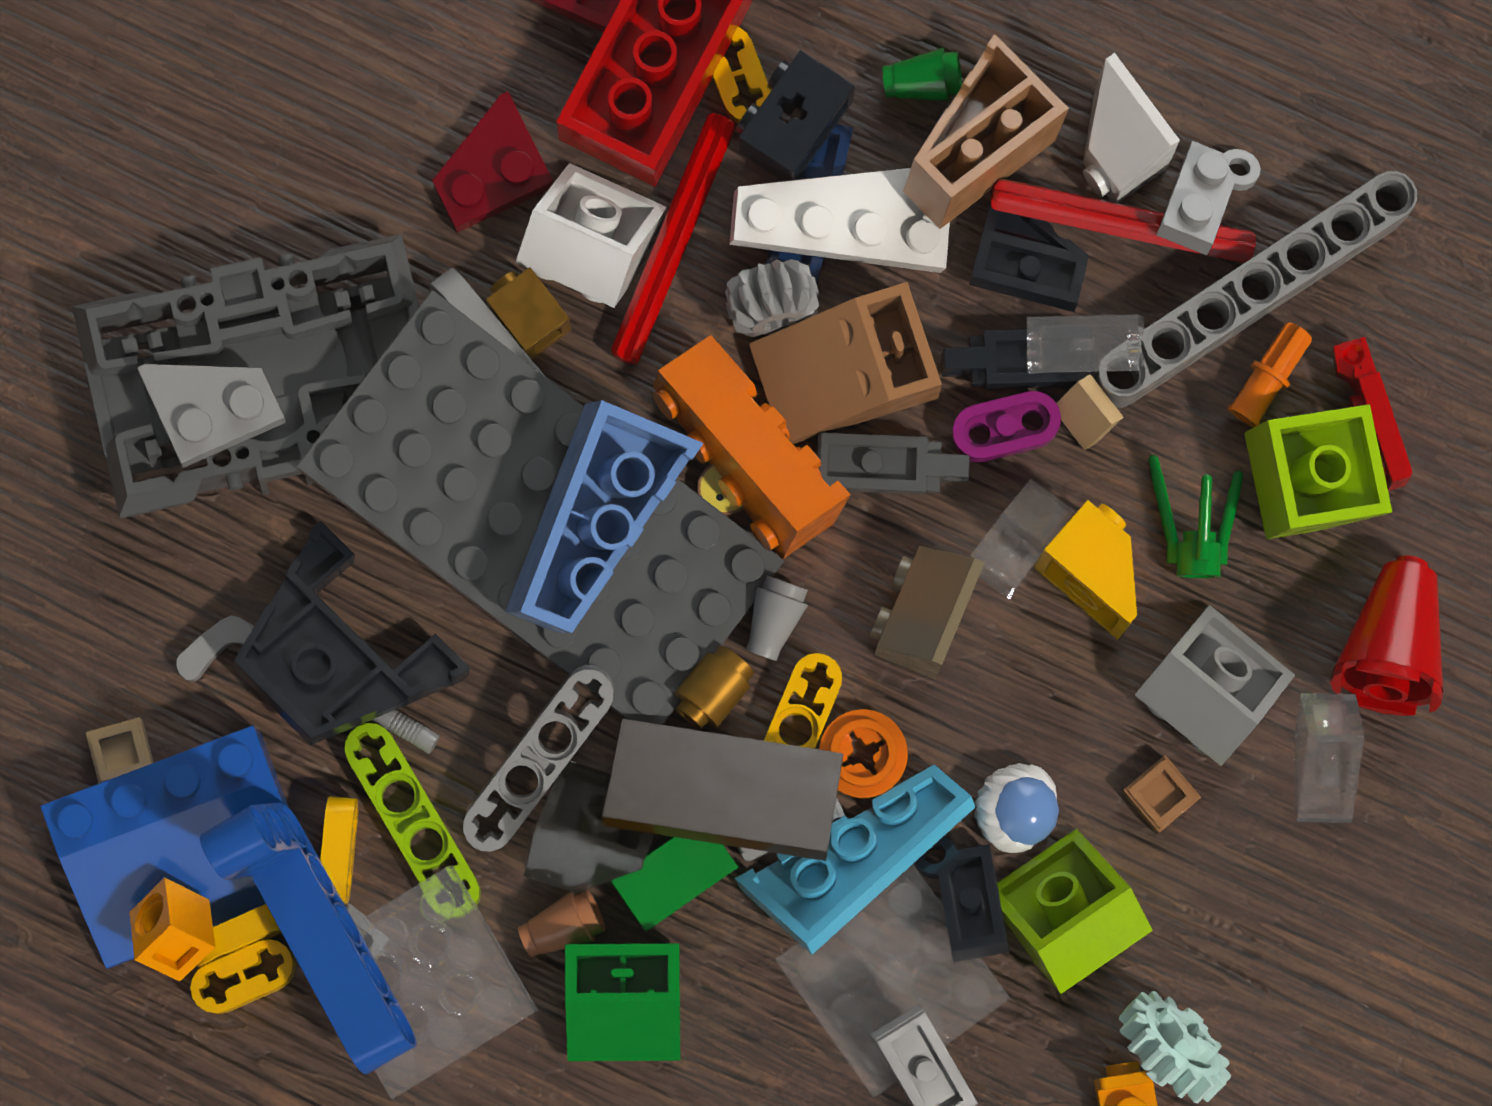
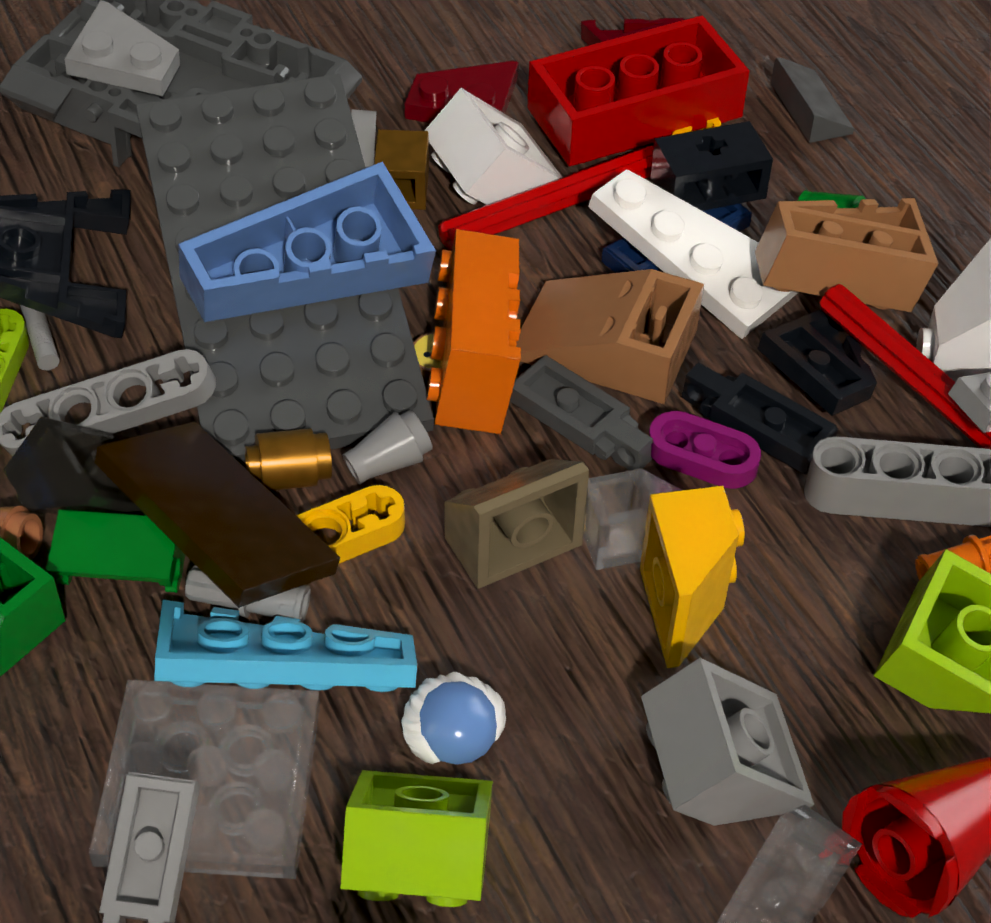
camera: 40 degrees right, 30 degrees down
light grey gear [725,259,819,337] -> none
orange gear [819,709,908,799] -> none
black hinge [914,836,1009,962] -> none
clear hinge [1027,314,1144,373] -> none
tan tile [1056,374,1124,450] -> none
medium nougat tile [1121,755,1202,834] -> none
green plant [1148,455,1244,579] -> none

